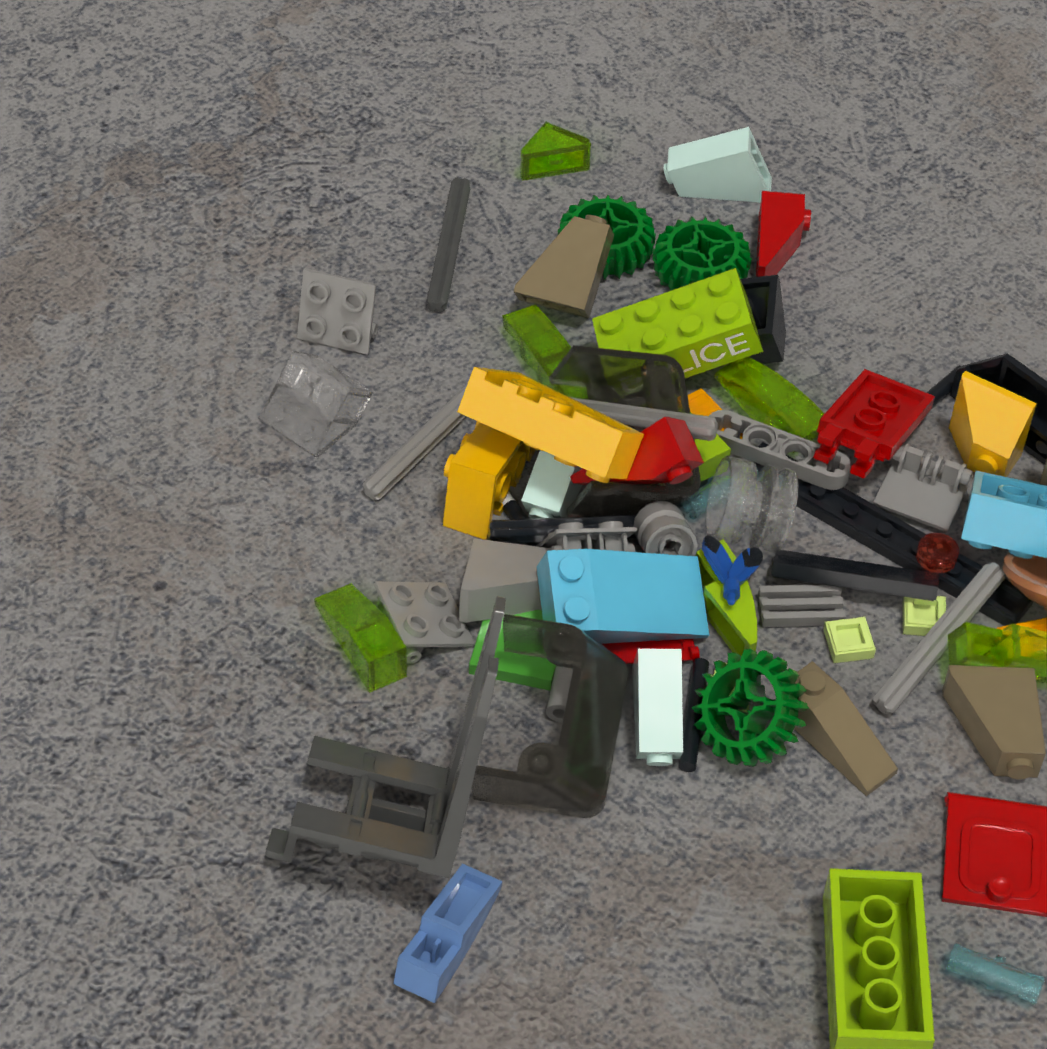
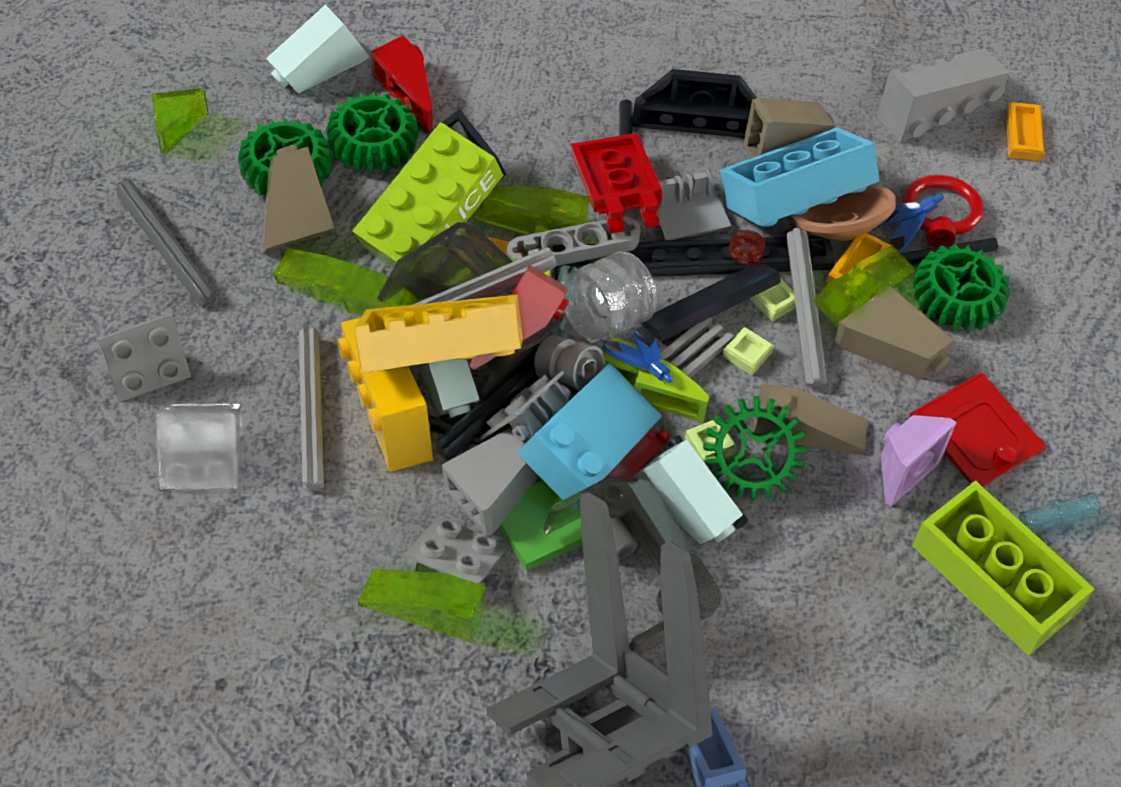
camera: 45 degrees left, 5 degrees up
yellow slope [949,371,1037,477] -> none
none -> lavender slope [881,415,956,507]

